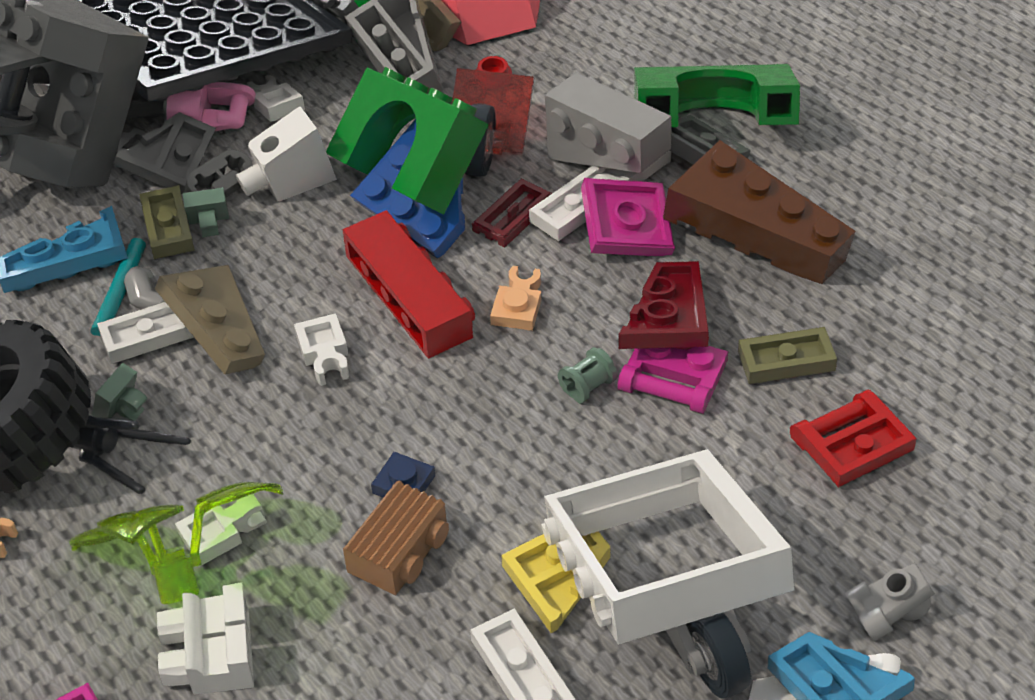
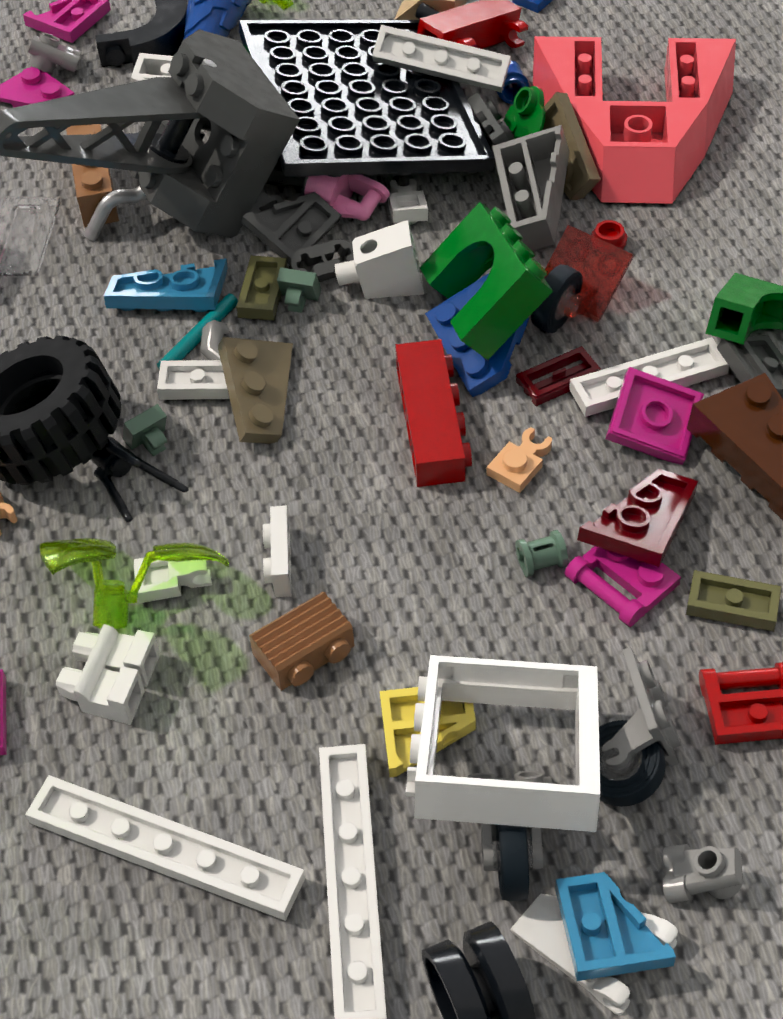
camera: 25 degrees right, 5 degrees up
white plate [294,313,349,386] -> none
dark blue plate [371,452,435,498] -> none
light grey wedge [545,72,671,173] -> none
none -> white plate [263,505,292,598]
none -> plate [599,647,681,807]

